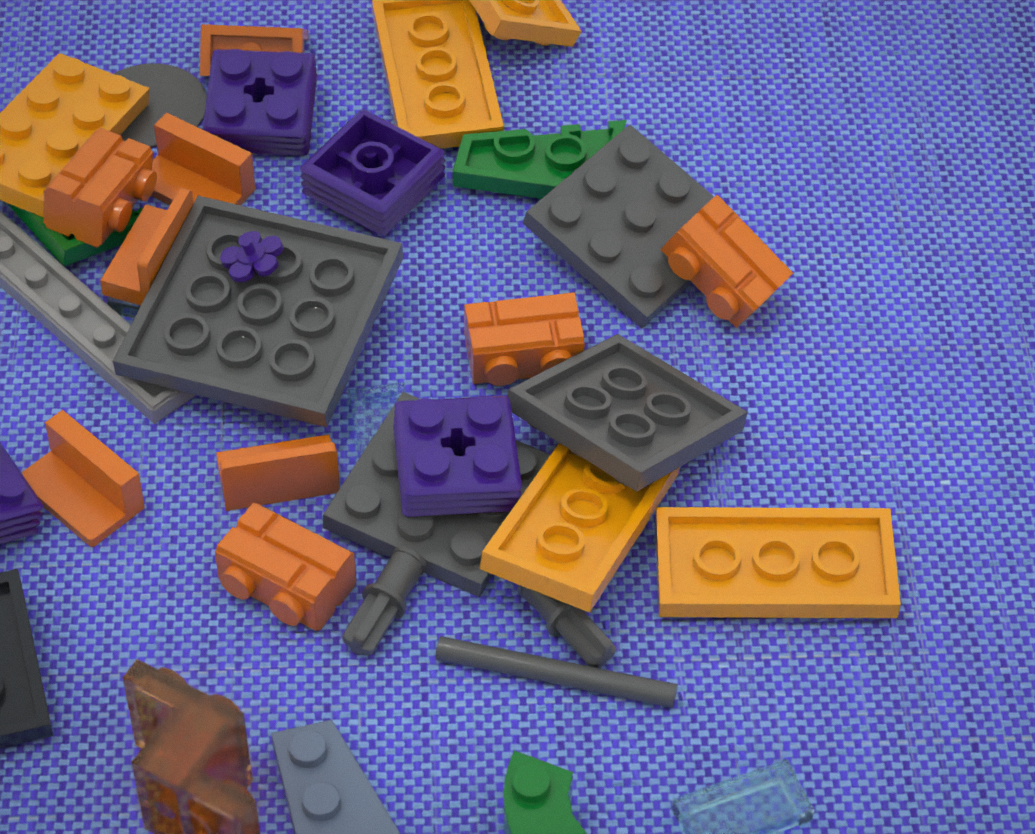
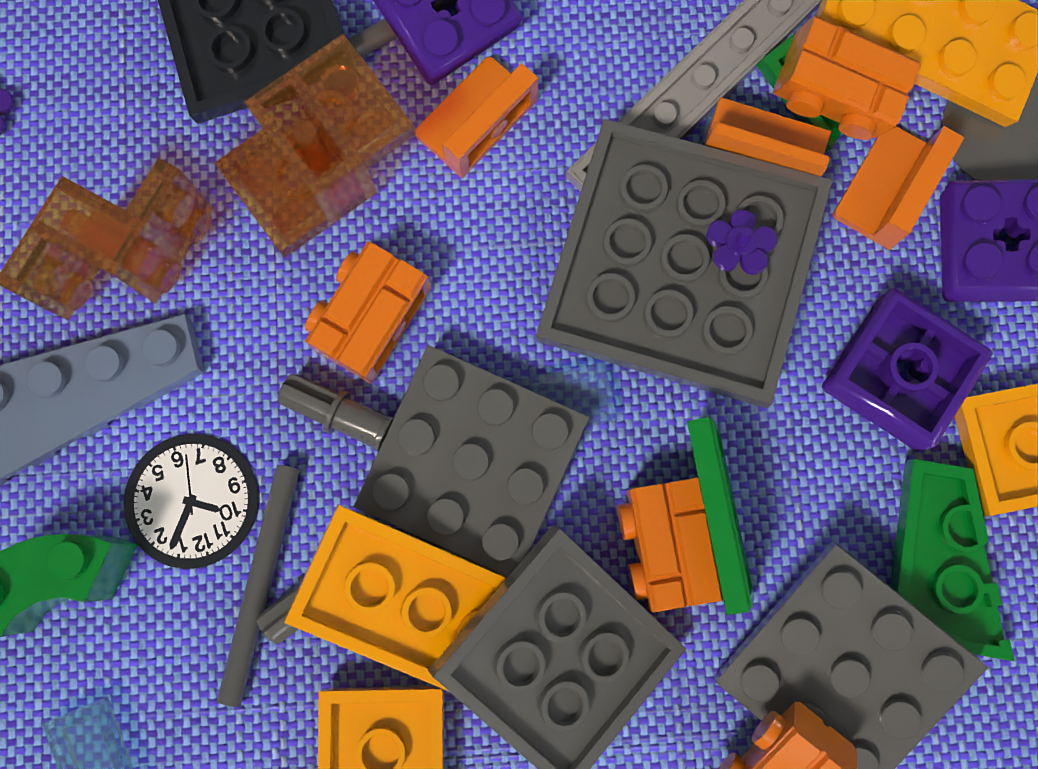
camera: 90 degrees right, 30 degrees up
orange panel [216,434,340,511] -> none
dark purple brick [393,396,522,517] -> none
none -> sticker [124,434,258,569]
none -> clear orange bracket [215,34,416,258]
none -> green tile [687,417,755,615]

